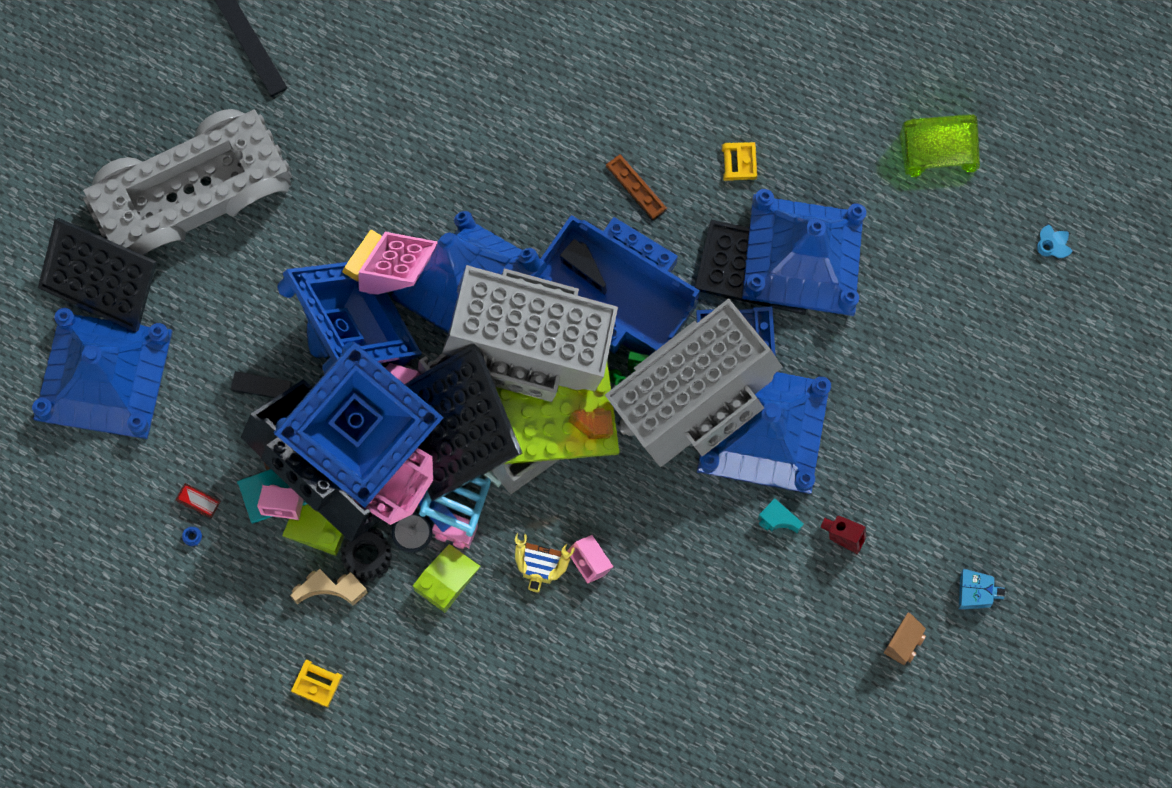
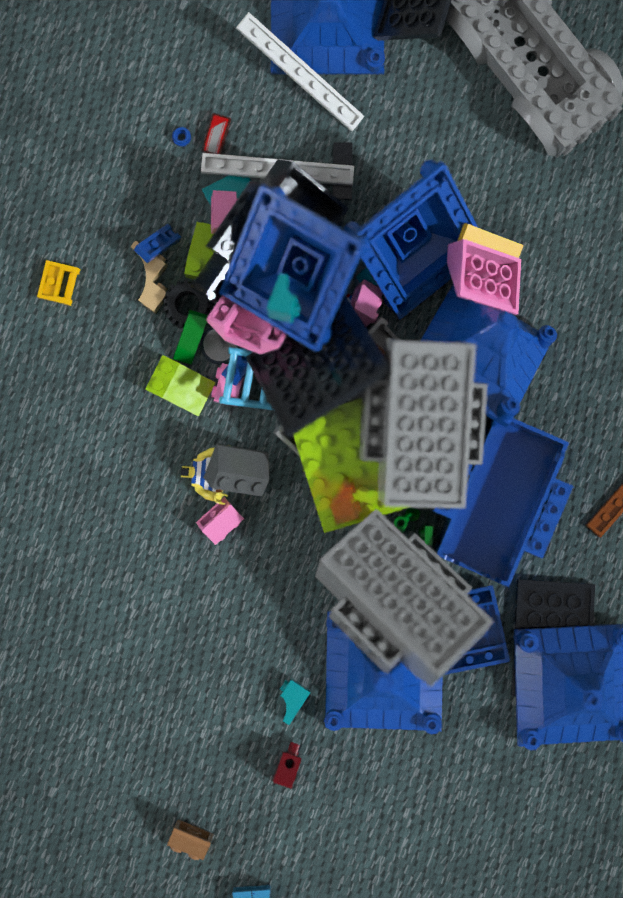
camera: 80 degrees right, 15 degrees up
black slope [560,239,607,295] -> none
none -> blue plate [134,224,182,264]
none -> green tile [173,310,208,364]
none -> white tile [201,153,354,186]
none -> dark grey slope [203,443,269,496]
none -> white tile [236,12,364,131]
none -> teal arch [267,273,300,323]

